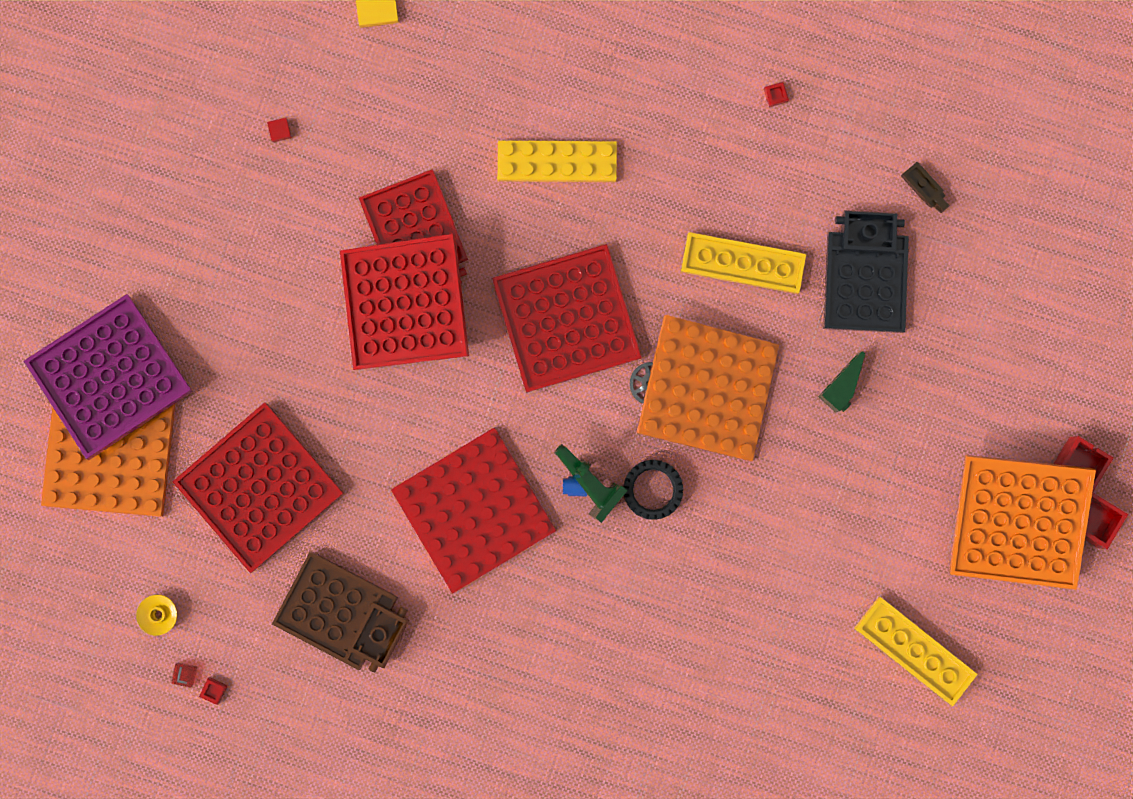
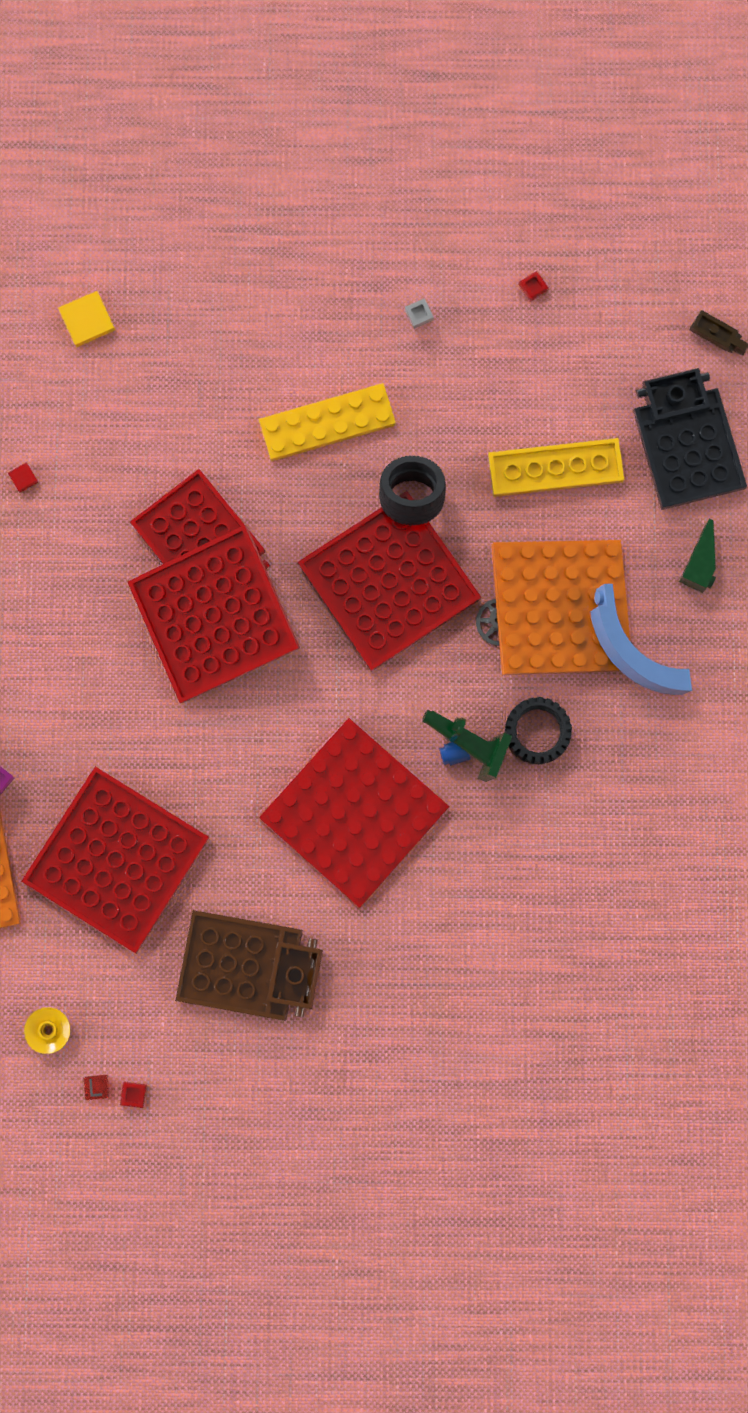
camera: 20 degrees left, 5 degrees down
none -> black tyre [379,455,446,526]
none -> light grey tile [405,298,434,329]
none -> medium blue arch [590,584,692,695]

